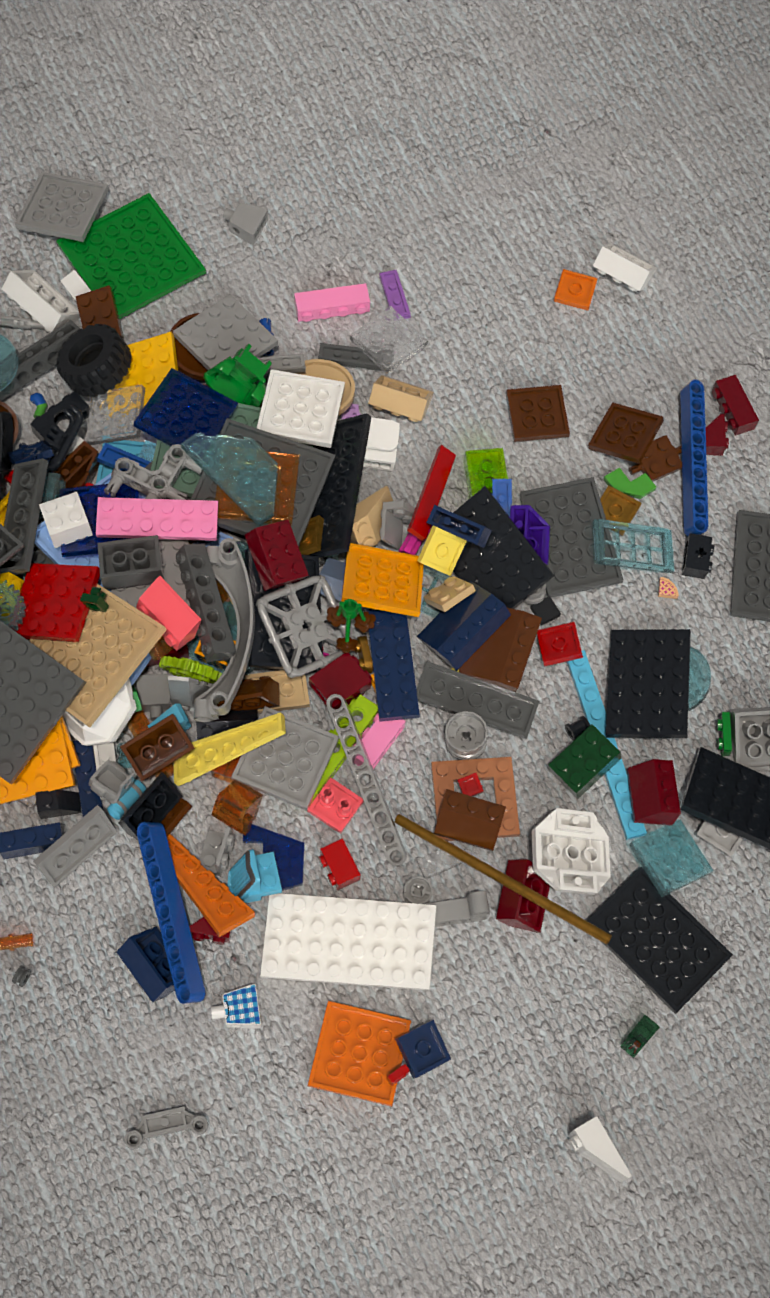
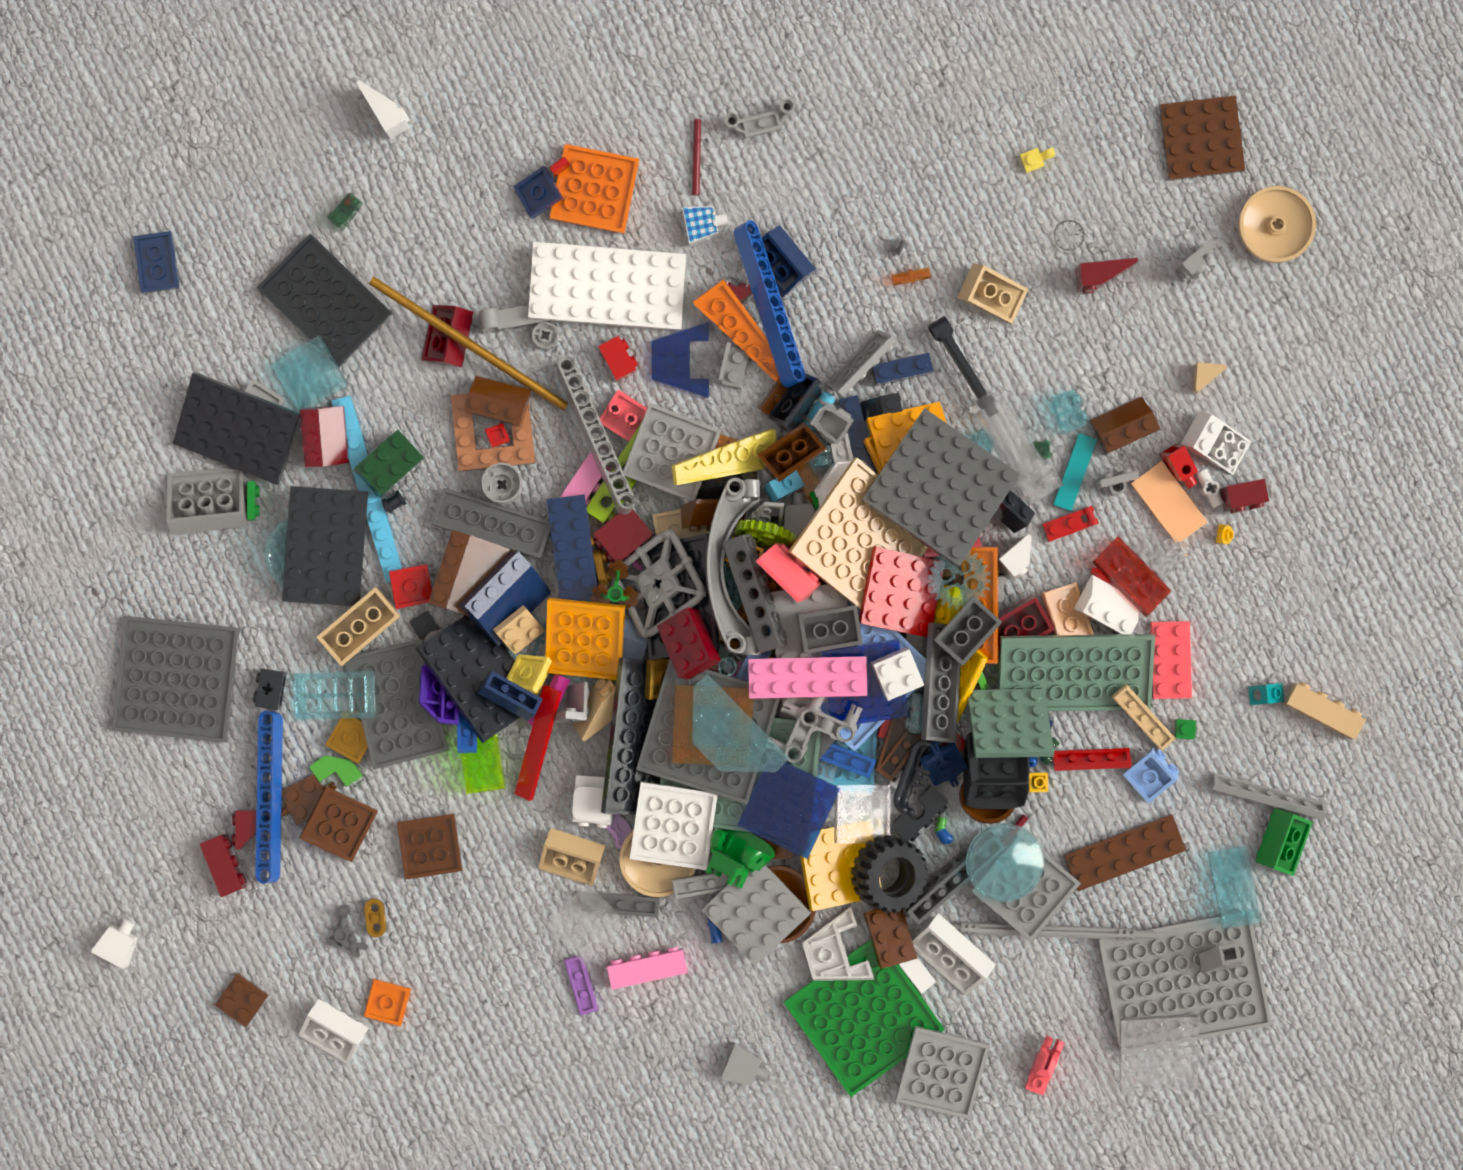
camera: 175 degrees left, 20 degrees up
dark green tile [80,587,109,612] -> none
clear orange plate [211,780,263,835] -> none
medium azure piece [227,849,282,903] -> none
white piece [532,808,611,895] -> none
light nougat tile [658,577,678,599] -> none
none -> reddish brown plate [215,973,269,1027]
none -> tan slope [317,587,401,667]
none -> dark grey piece [329,905,367,958]
none -> pearl gold plate [364,898,387,937]
none -> dark red bar [692,119,701,196]
none -> white wing [802,907,874,981]

